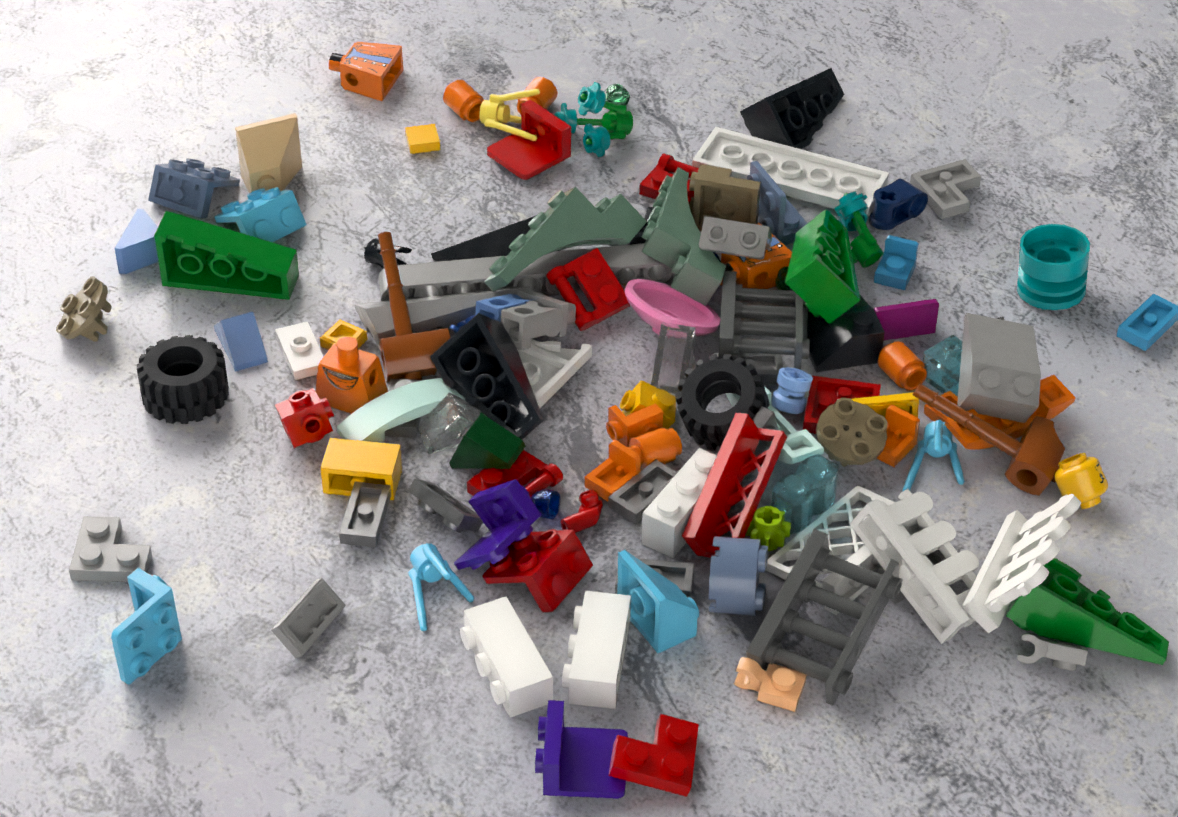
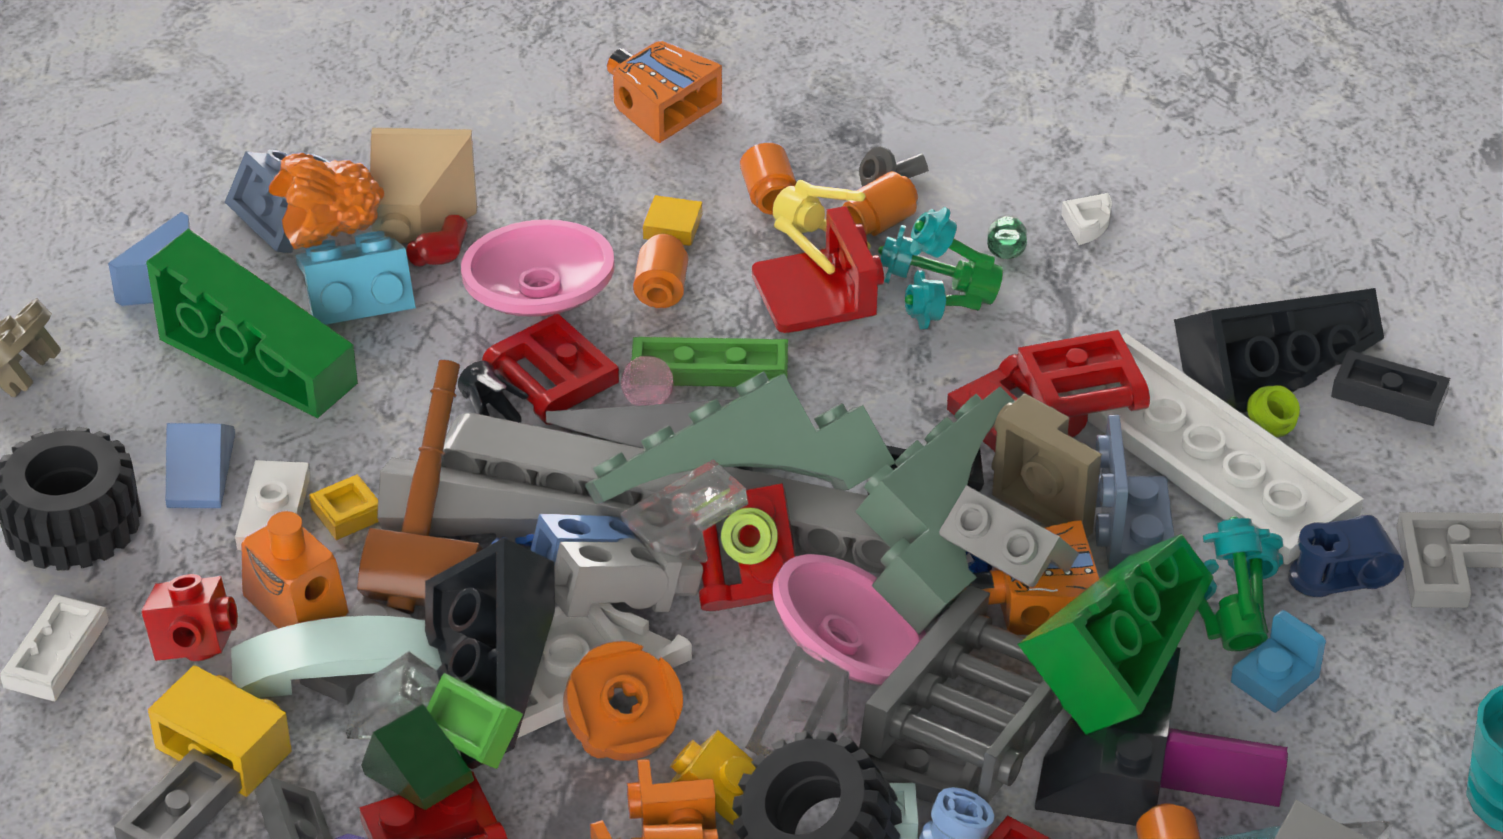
camera: 25 degrees right, 0 degrees up
none -> white plate [0,594,109,701]
none -> orange hair [269,153,384,249]
none -> red arm [406,215,468,267]
none -> bright green tile [427,673,523,769]
none -> bright pink dish [461,220,615,317]
none -> red plate [482,314,619,425]
none -> orange plate [563,641,683,761]
none -> clear pink plate [621,356,674,406]
none -> clear slope [621,459,748,563]
none -> bright green tile [631,337,788,387]
none -> orange brick [633,234,689,308]
none -> lime plate [721,508,778,564]
none -> dark grey plate [859,146,929,187]
none -> red plate [1017,330,1150,417]
none -> white tile [1061,193,1112,245]
none -> lime plate [1247,386,1300,438]
none -> black plate [1331,349,1451,427]

